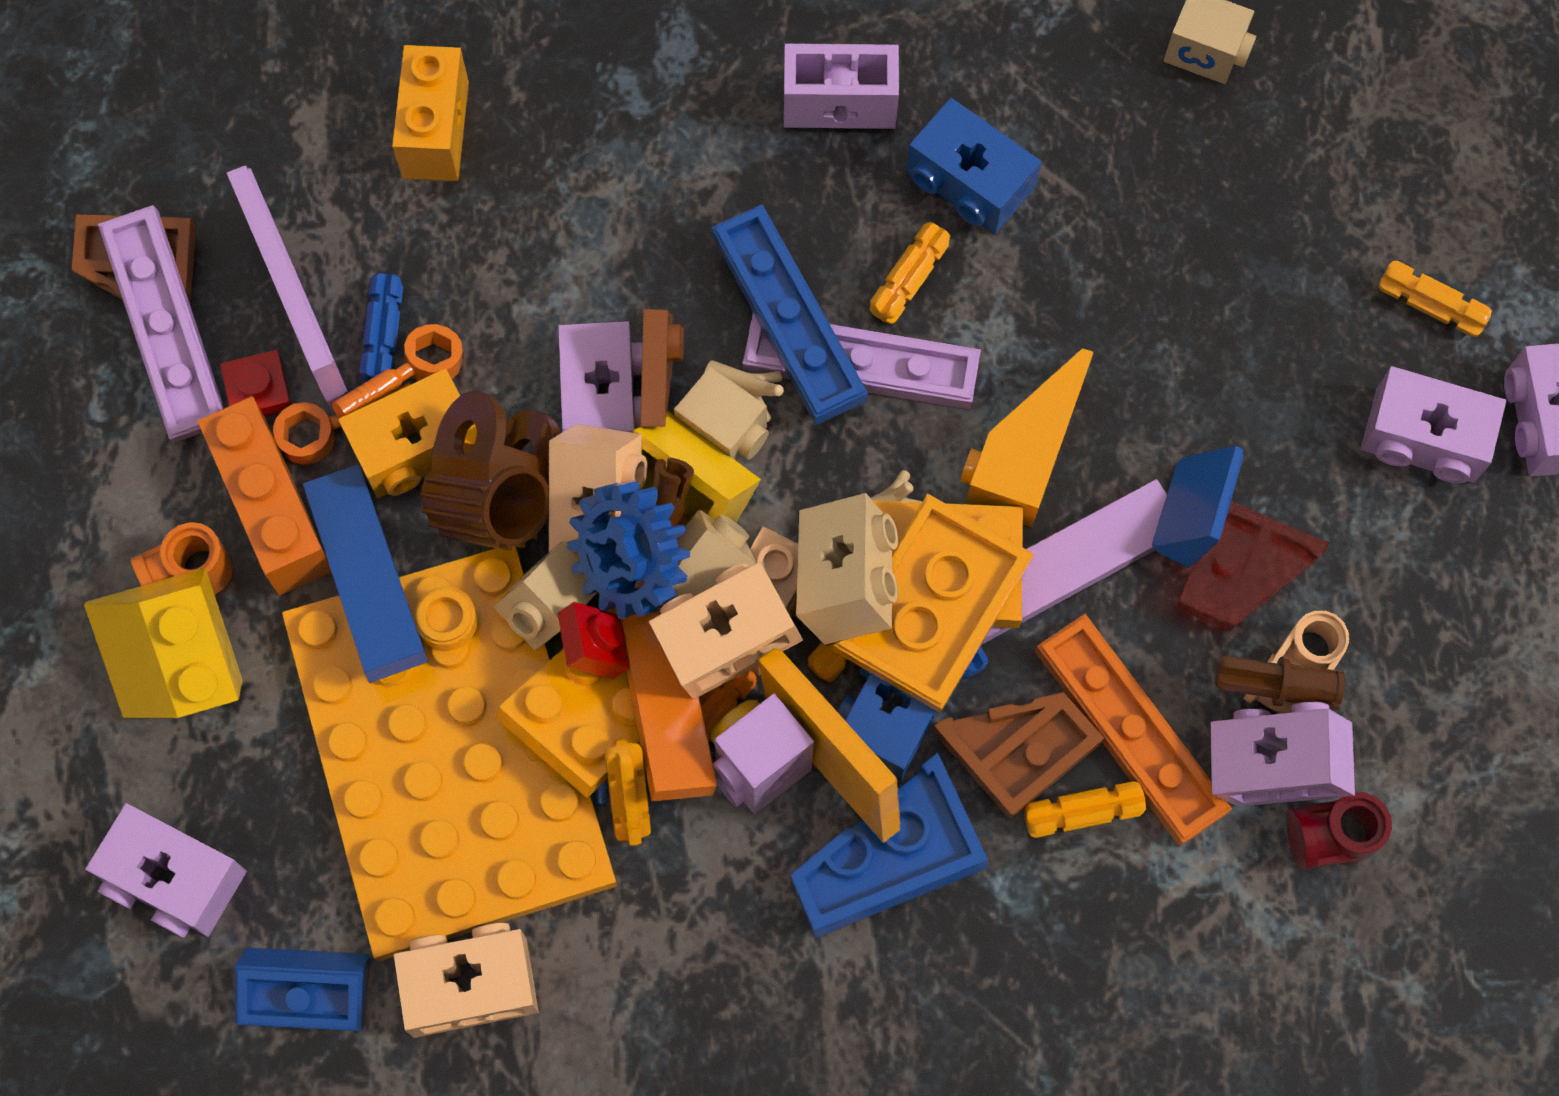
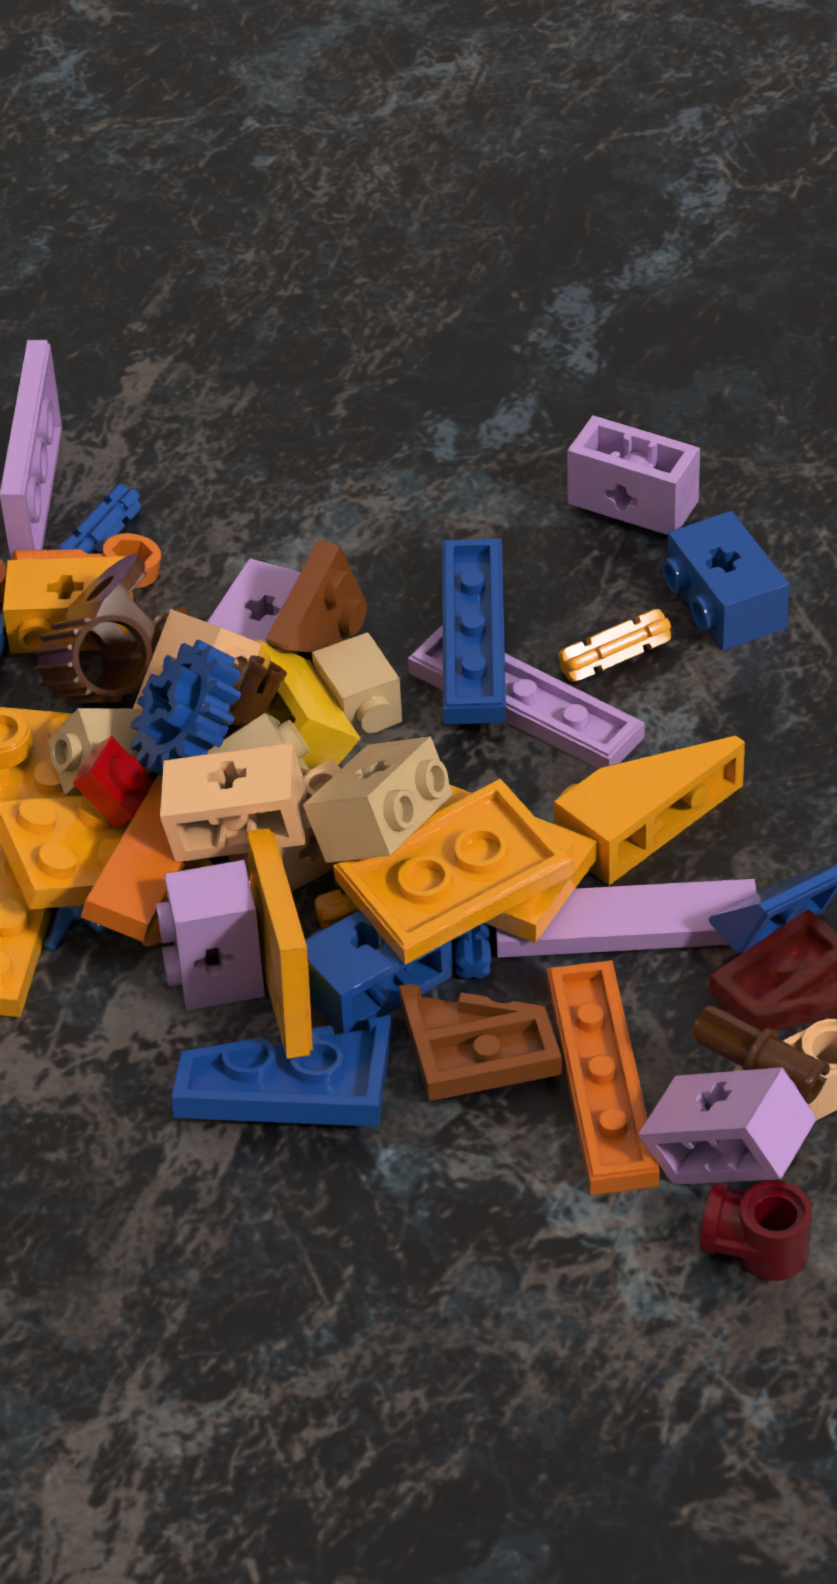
camera: 30 degrees right, 25 degrees down
light orange brick [392,45,469,181] -> none
light orange axle [605,738,651,846] -> none
tan bar [704,360,784,422] -> none
light orange axle [1024,781,1146,838] -> none

